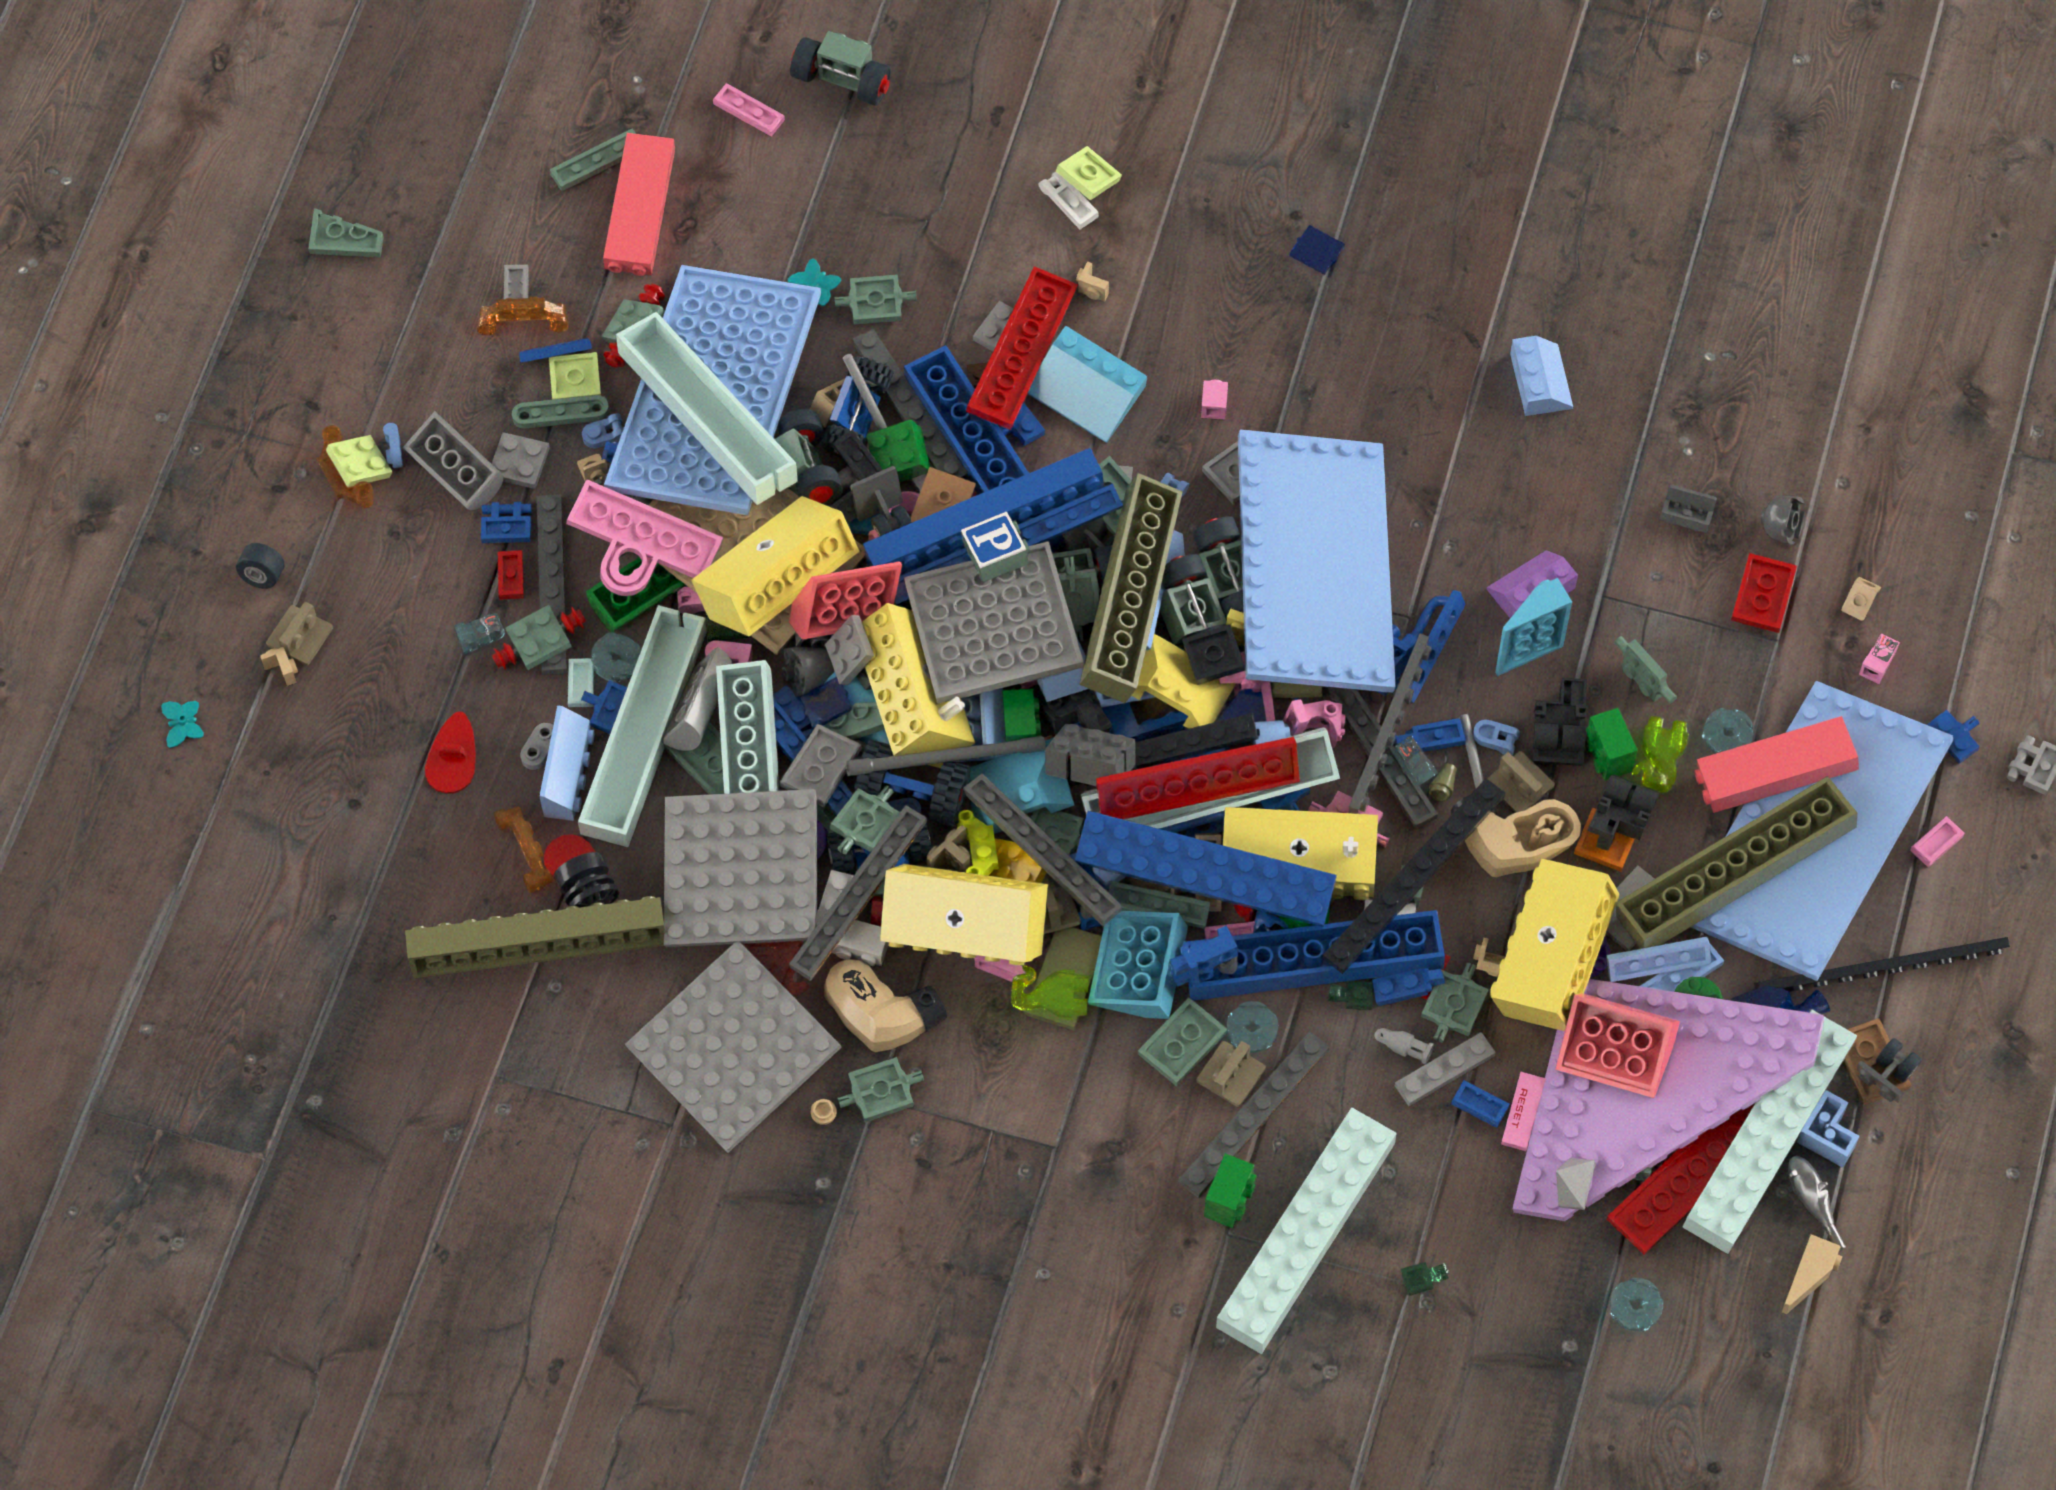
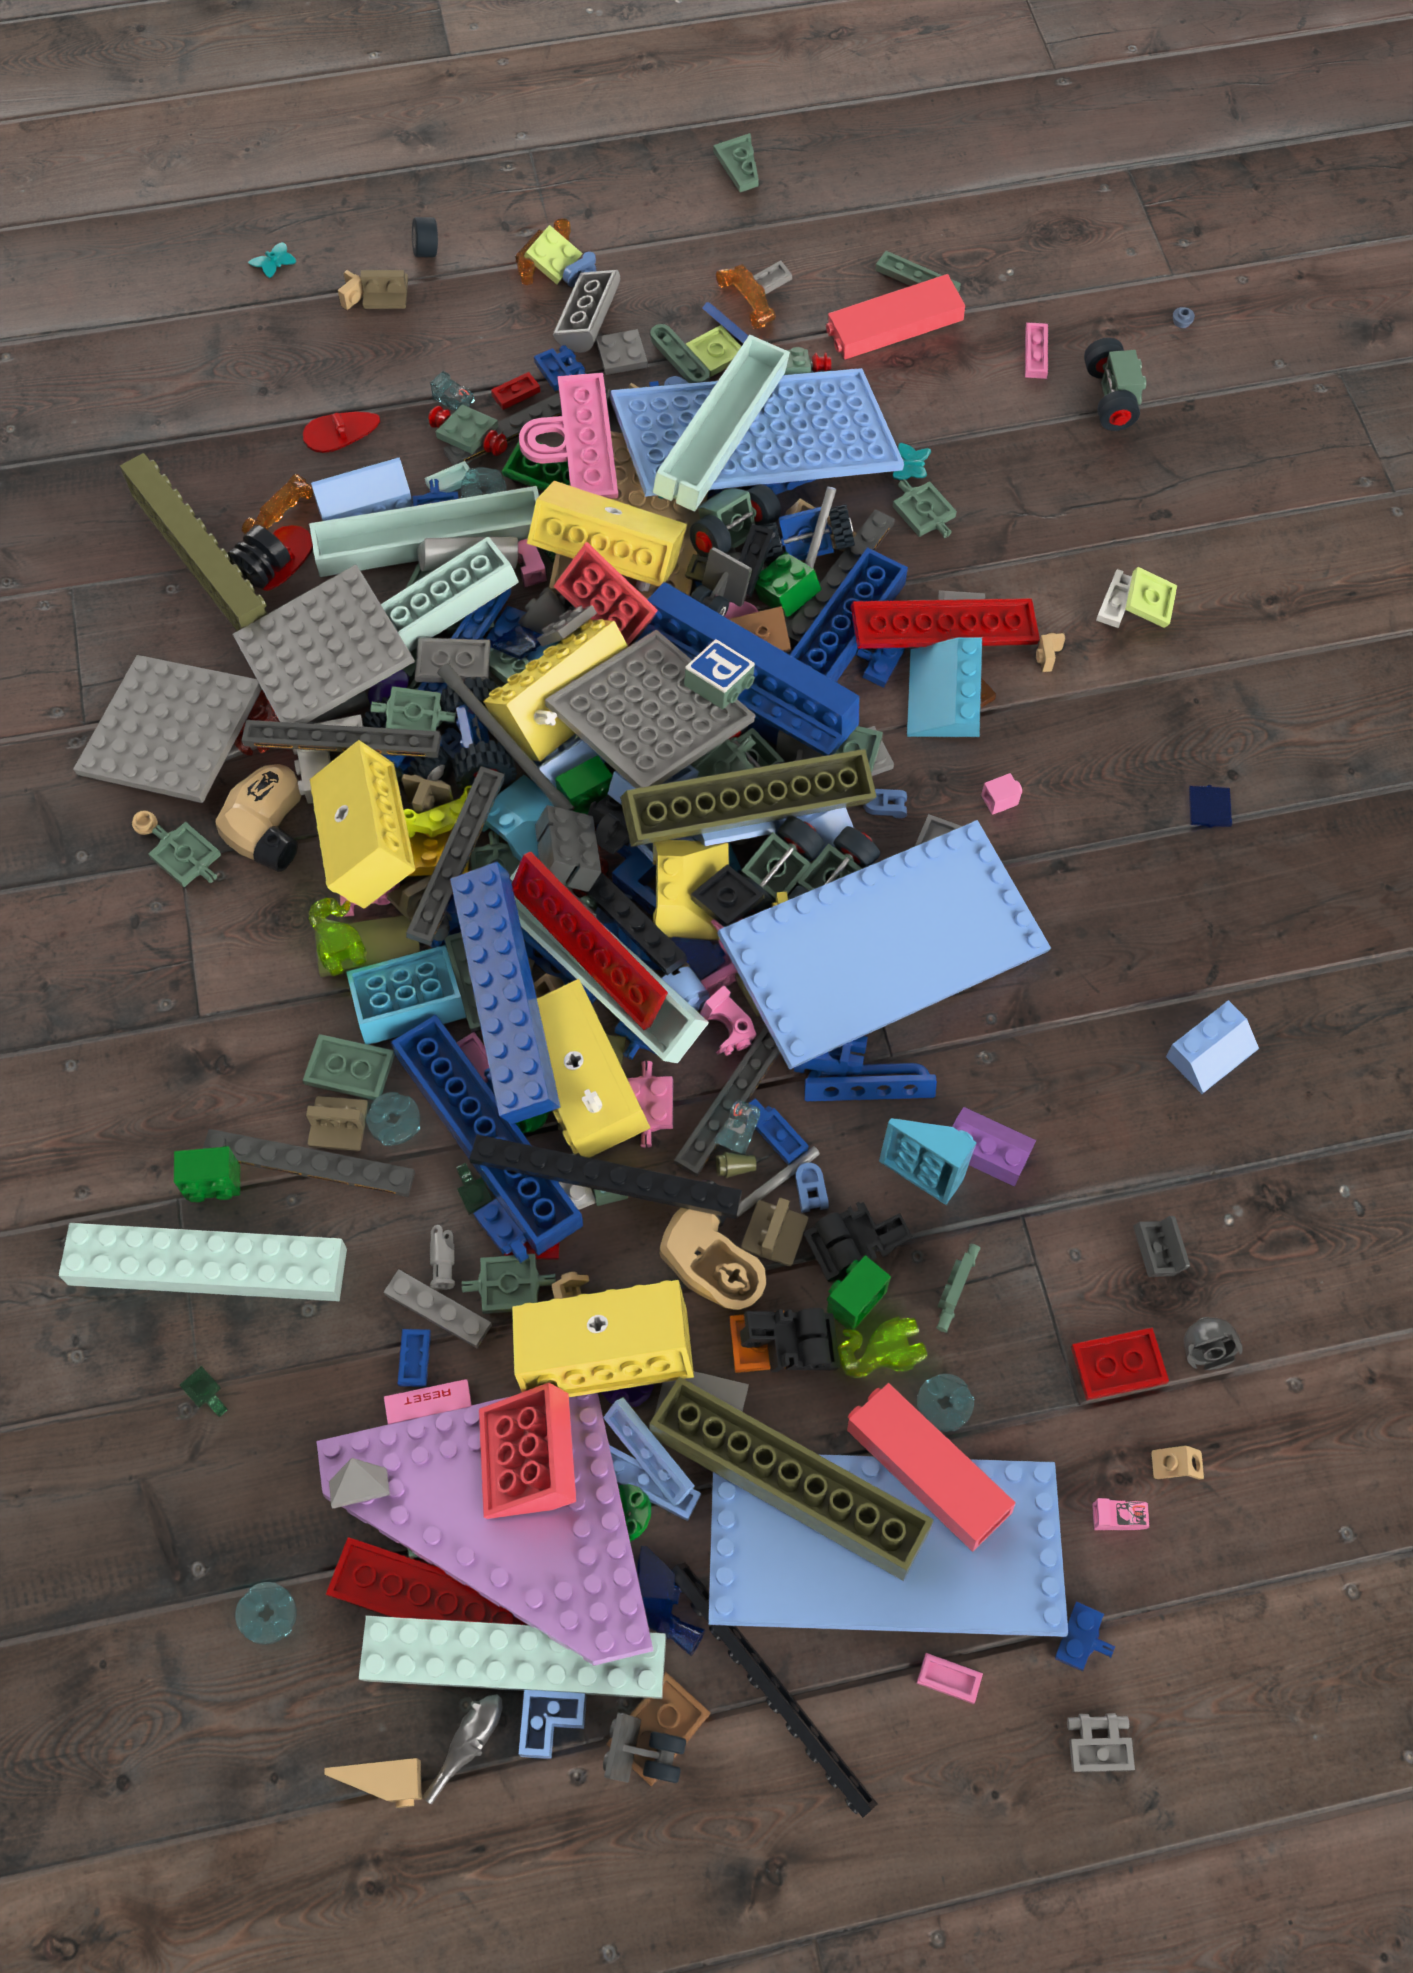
camera: 60 degrees right, 0 degrees up
blue hips [1170,925,1238,988] -> none
dark grey plate [1348,634,1432,814] -> none

